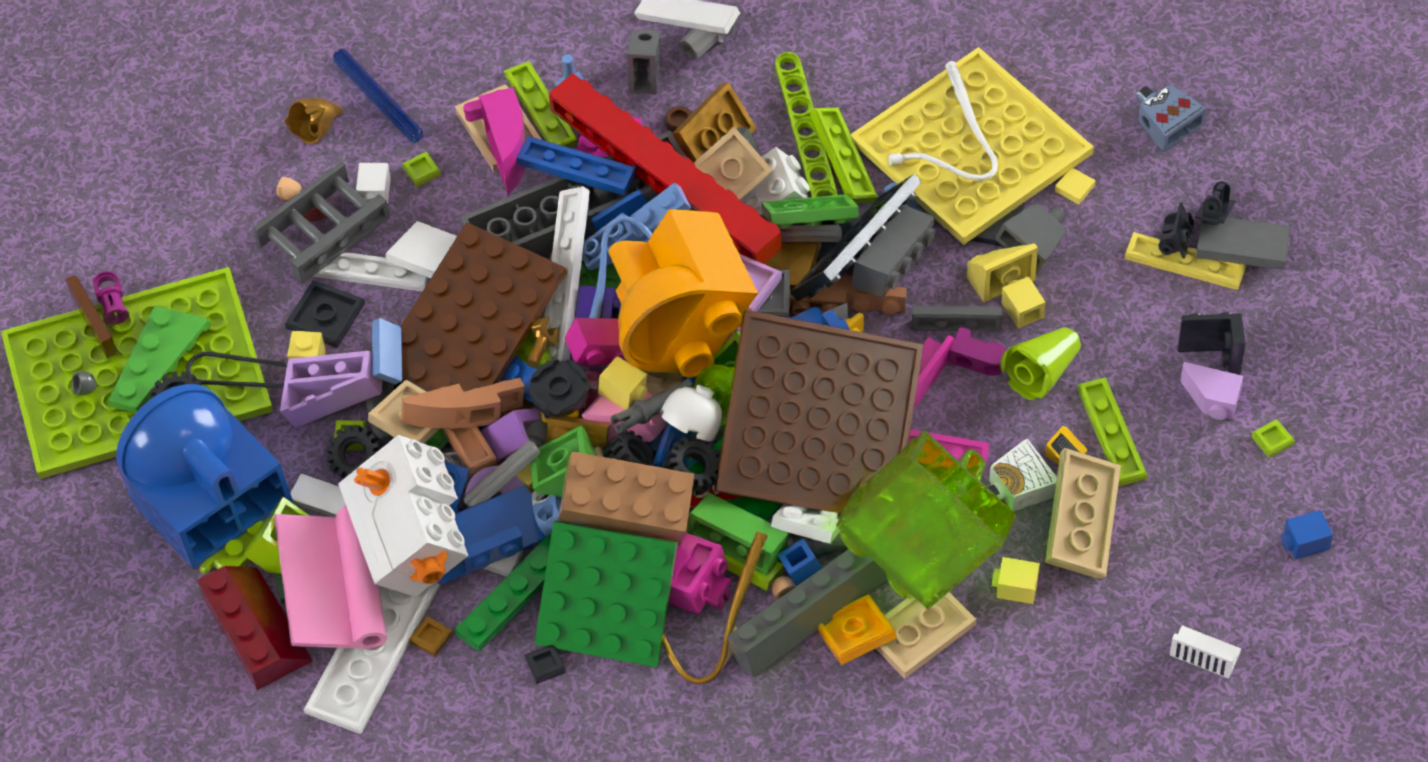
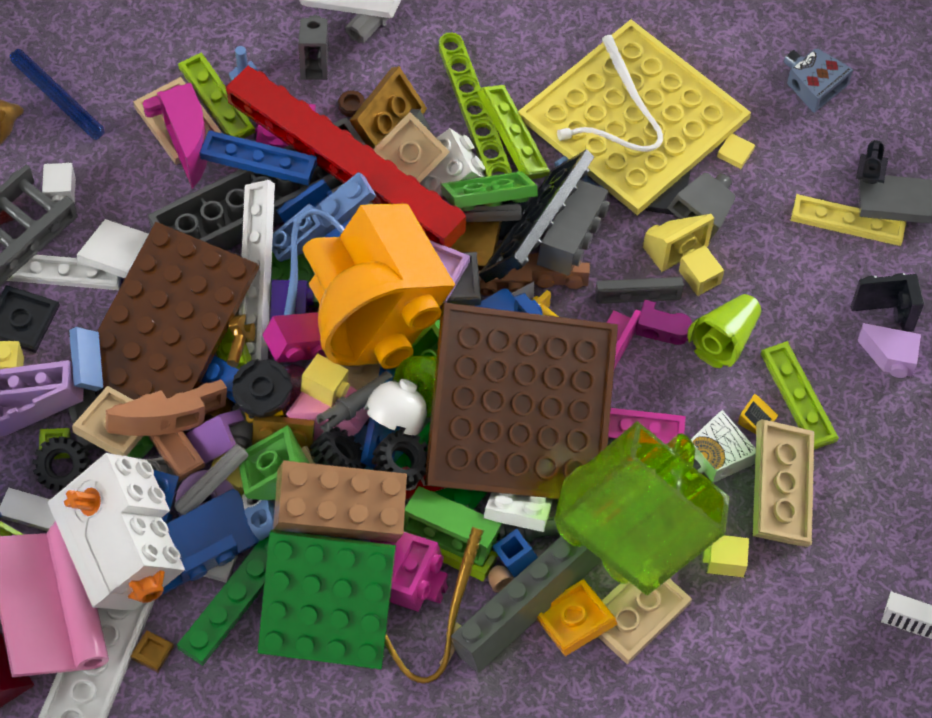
camera: 10 degrees left, 5 degrees up
lime tile [402,152,441,187] -> none
black tile [525,645,566,684] -> none
black hinge [1158,202,1194,259] -> none

